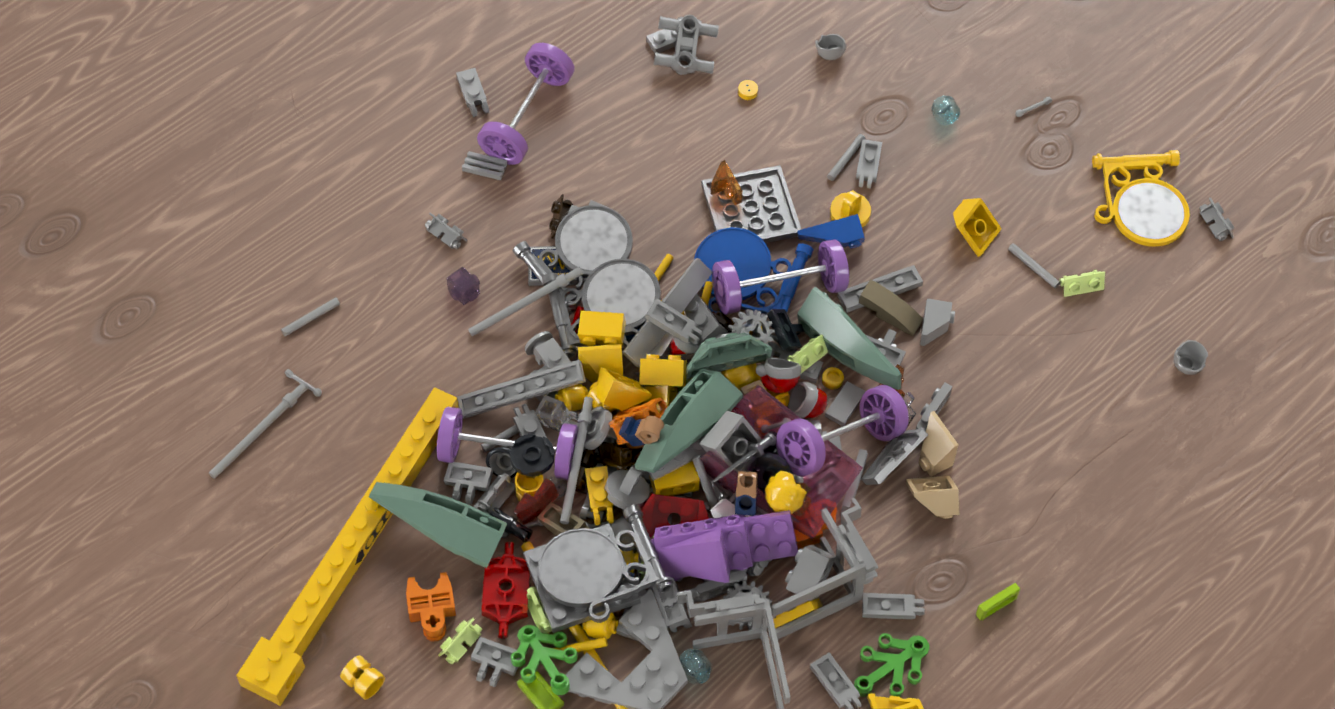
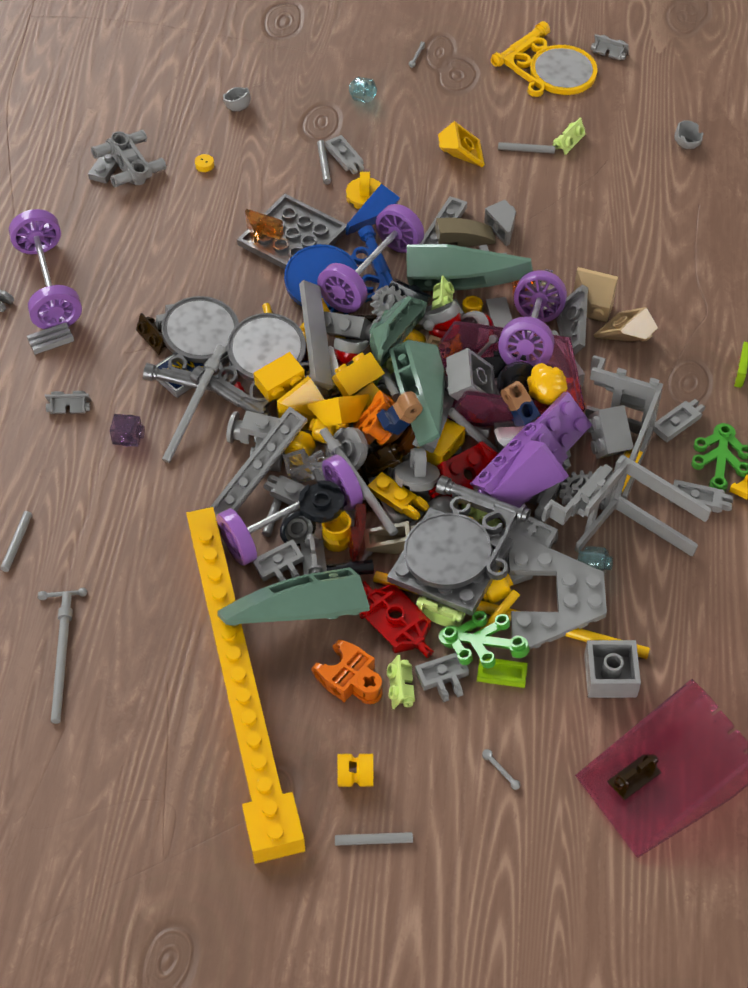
camera: 40 degrees left, 5 degrees down
light grey hinge [644,298,703,344] -> none
flat silver sword [712,433,776,482] -> none
light grey hinge [916,382,953,432] -> none

